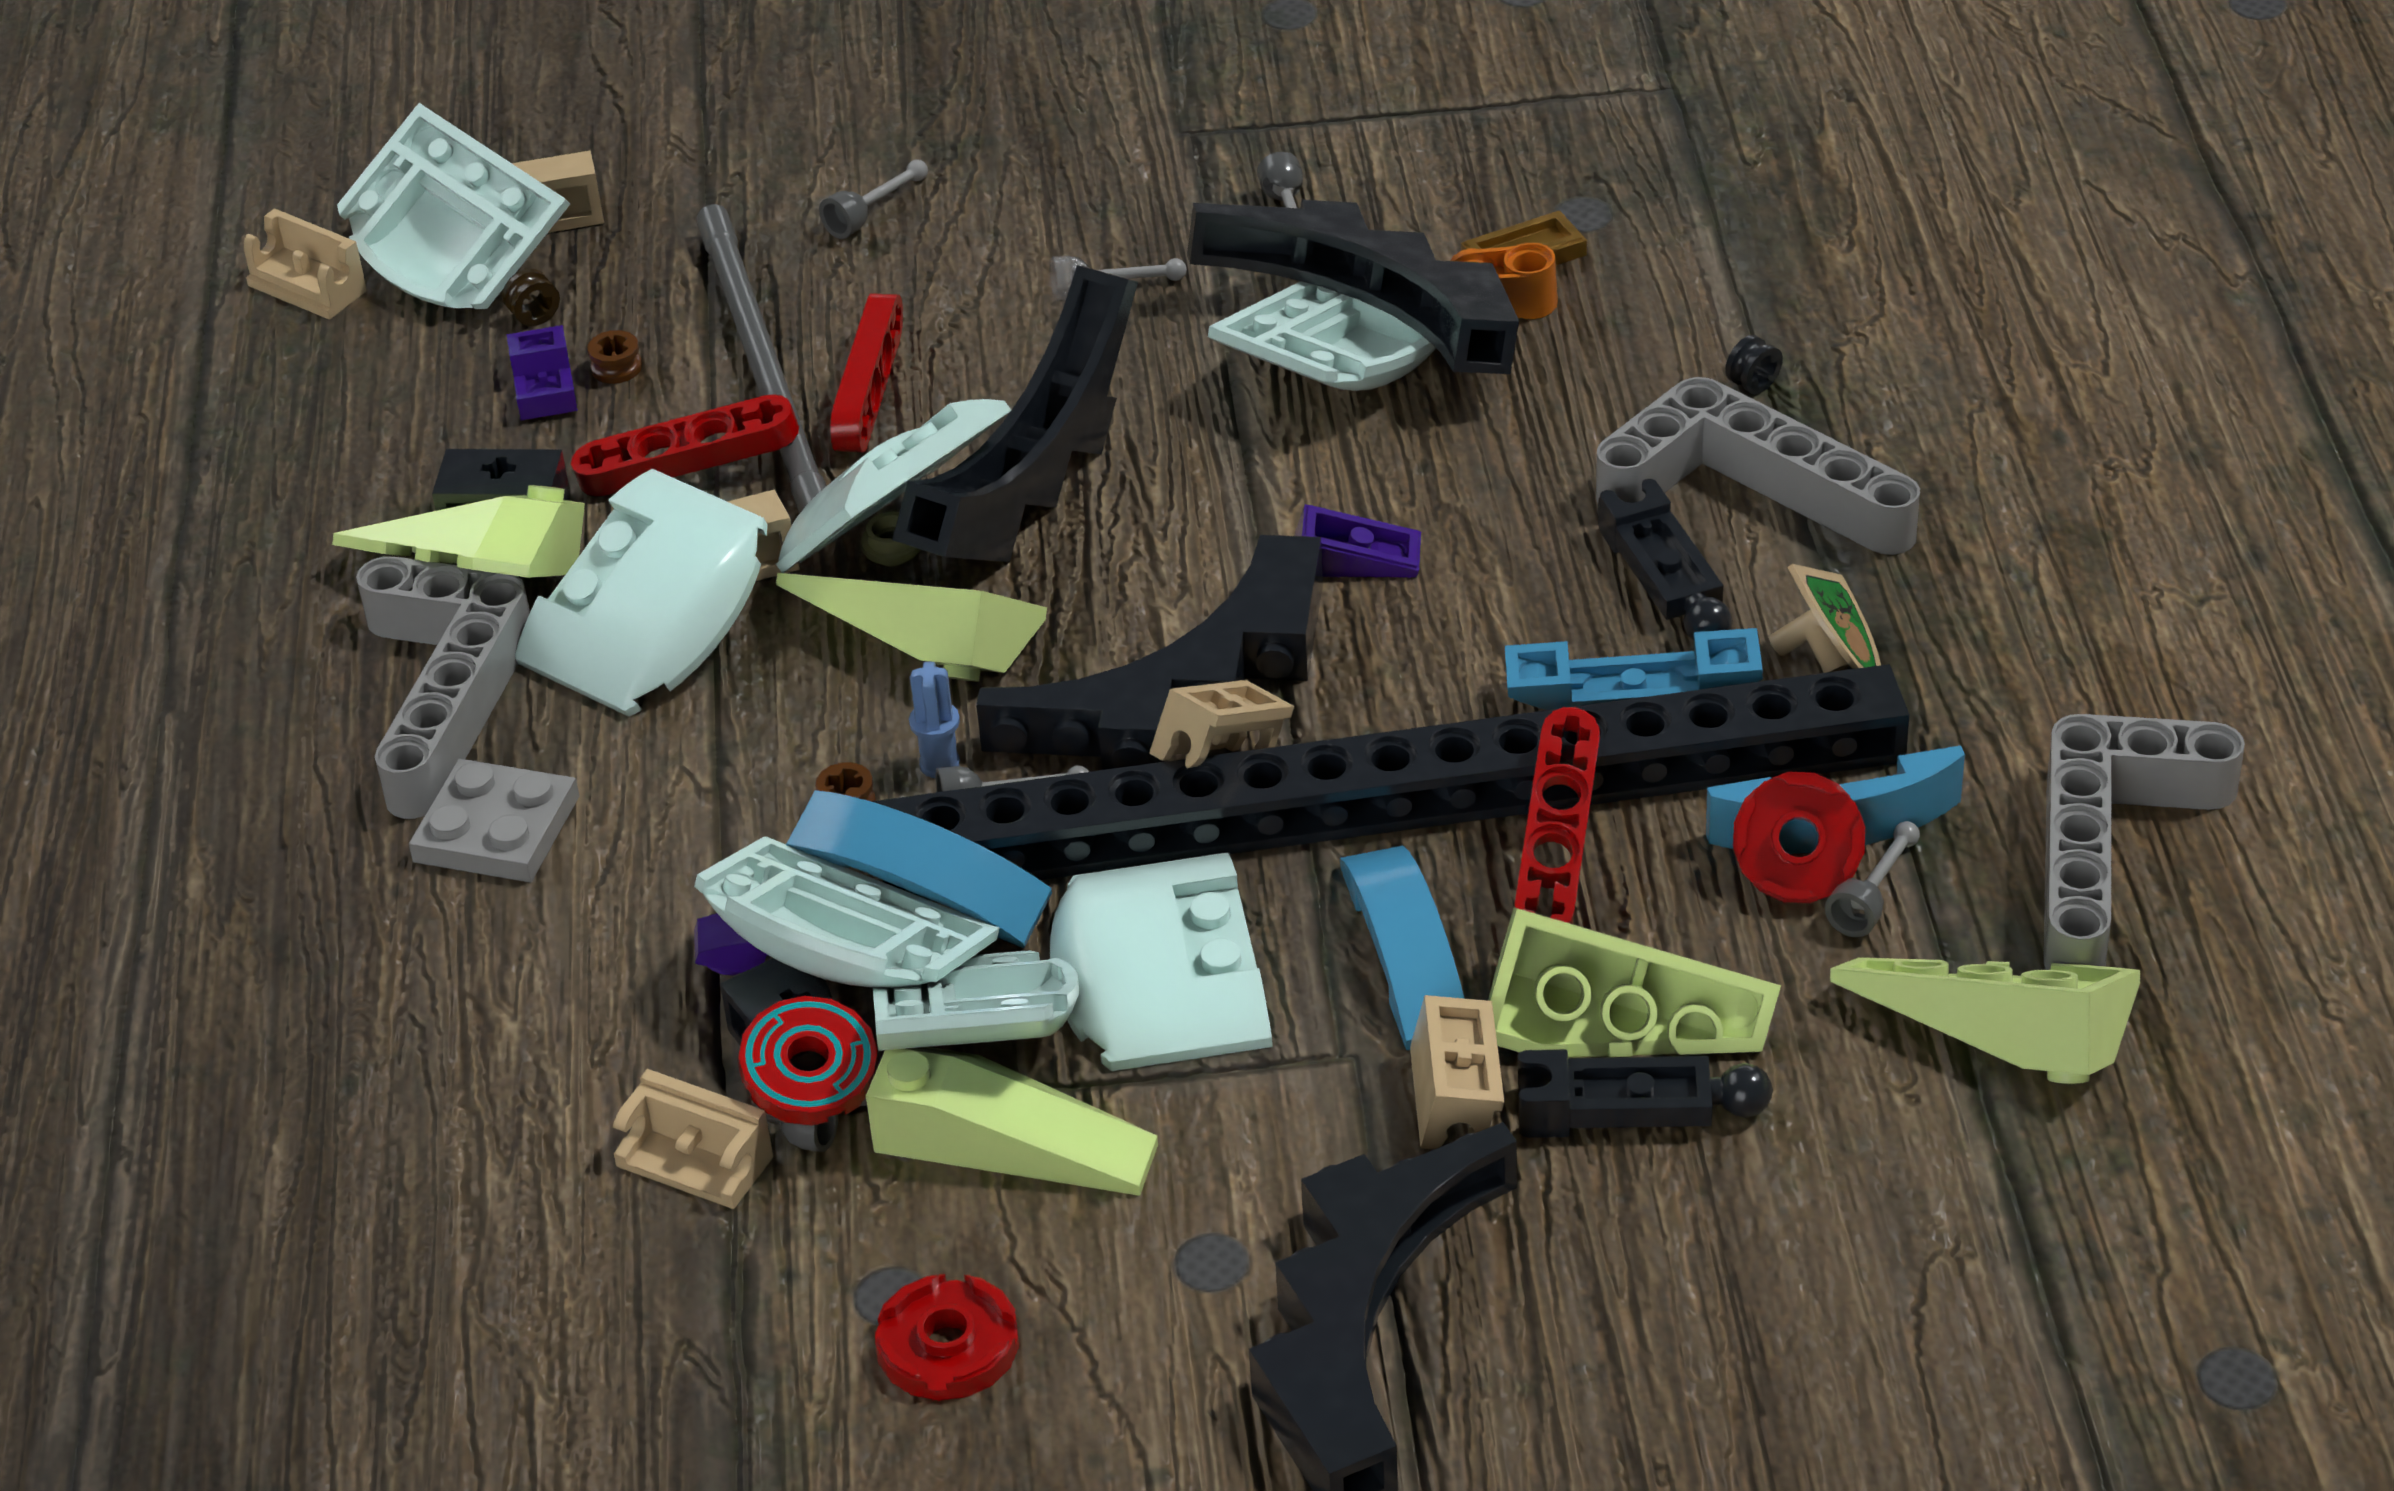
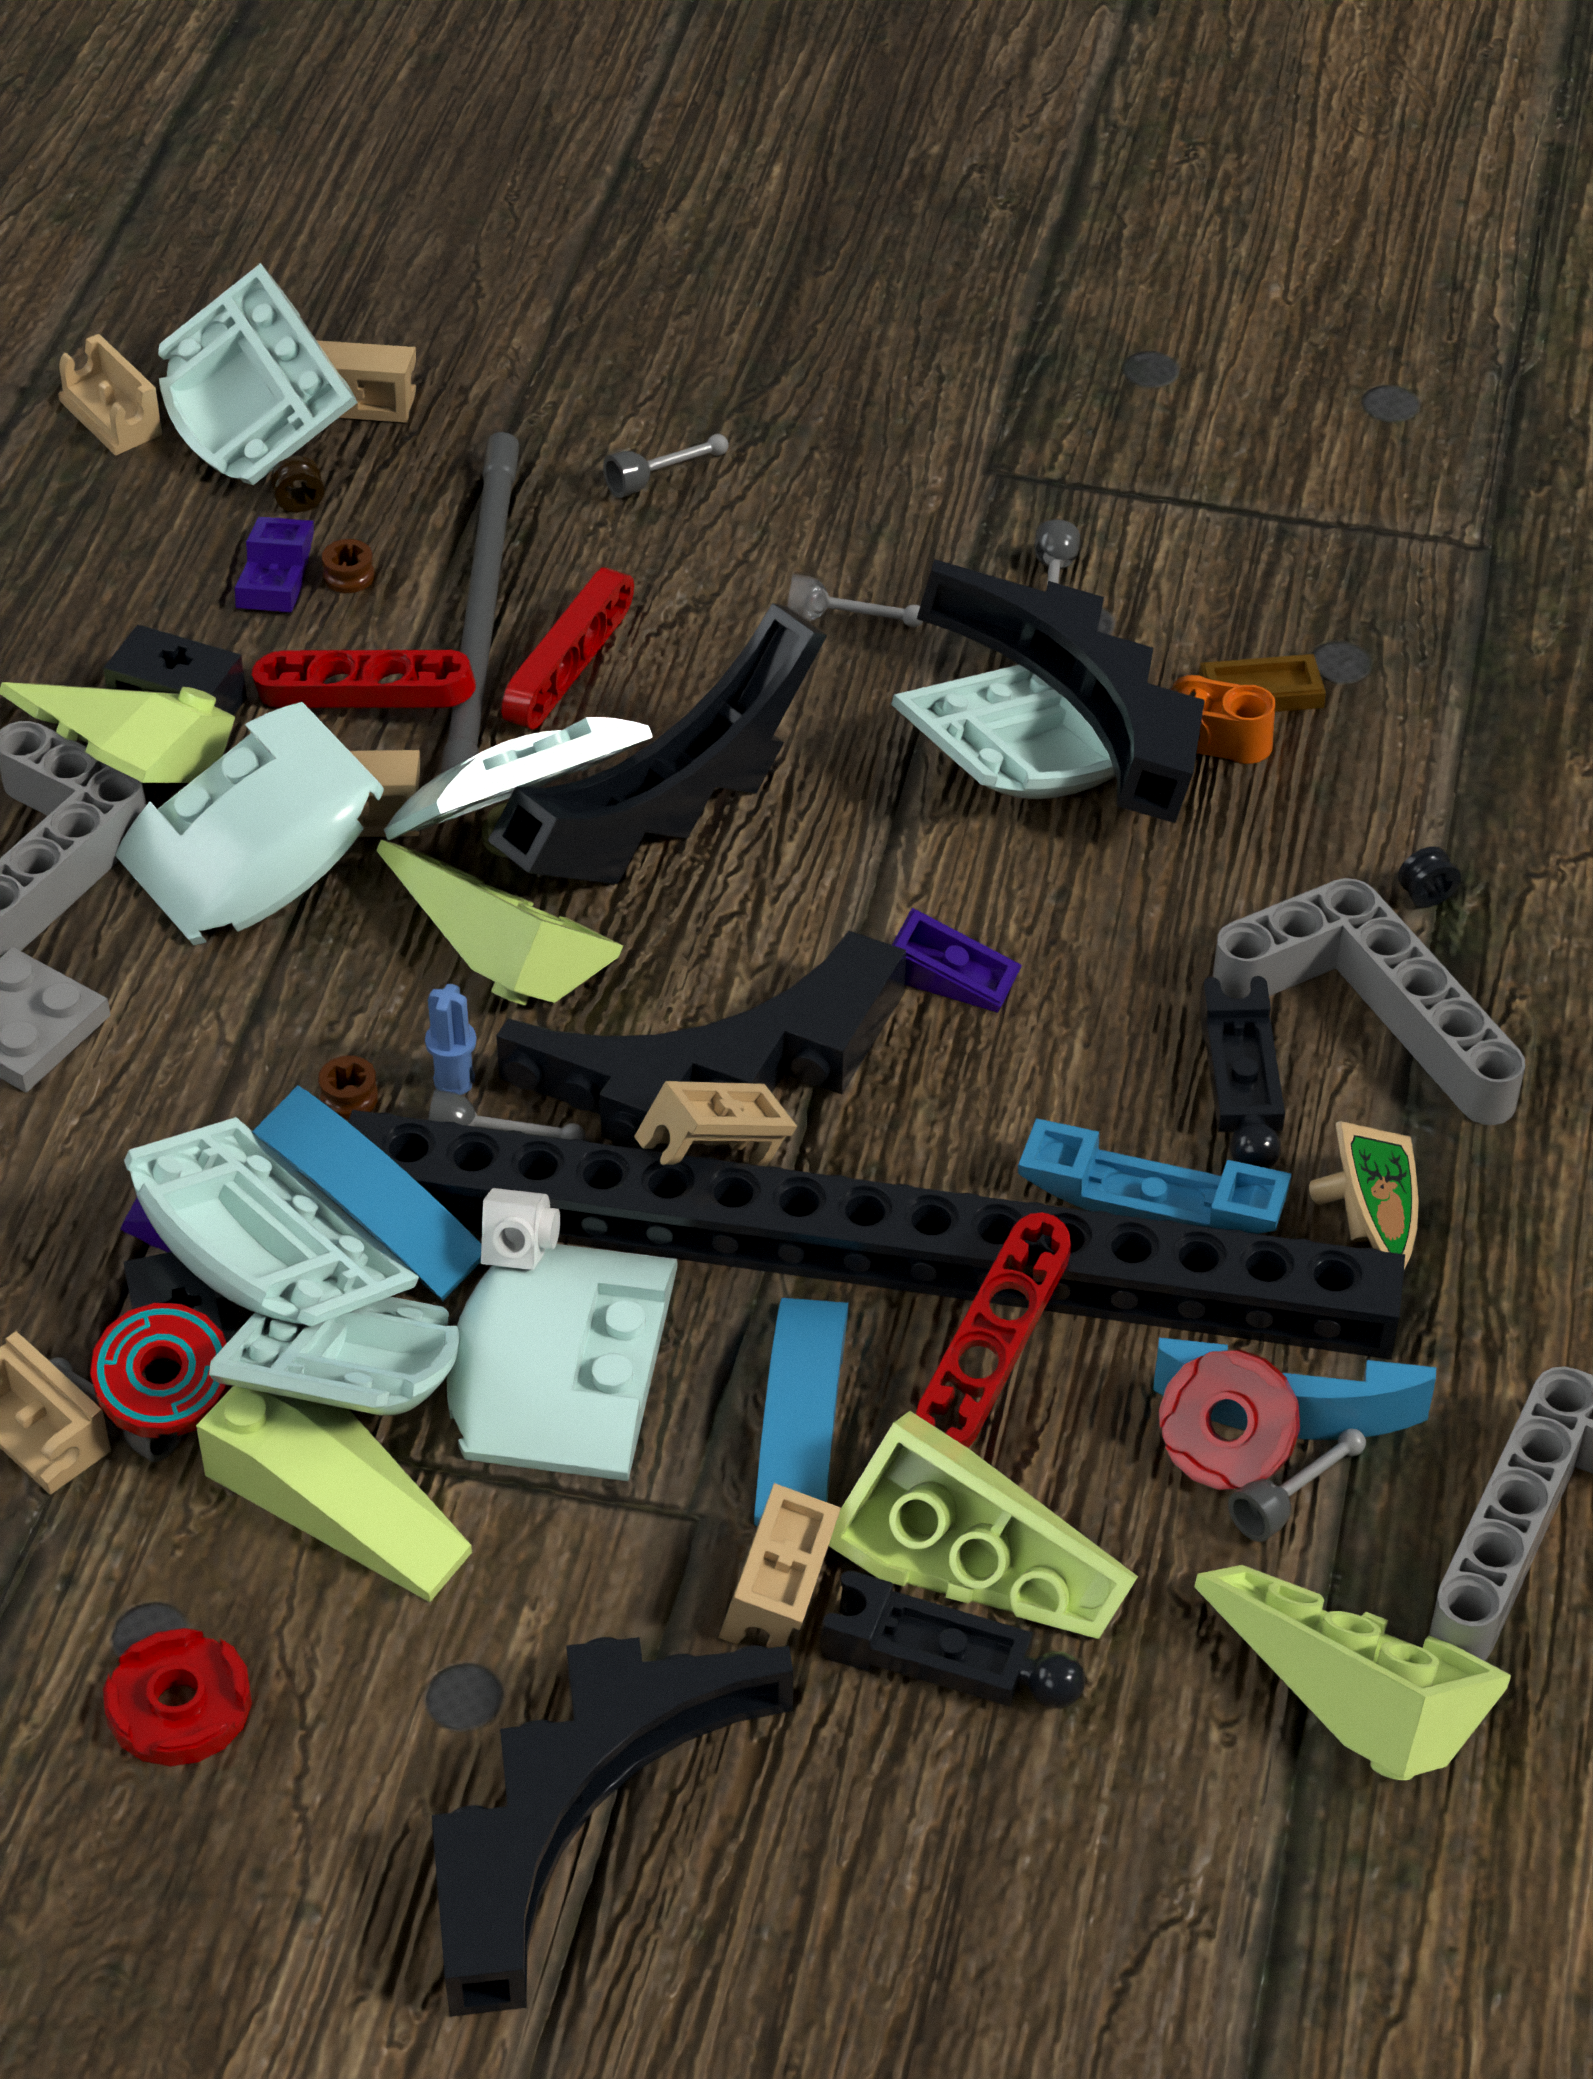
camera: 15 degrees right, 5 degrees up
none -> white plate [481,1188,560,1270]

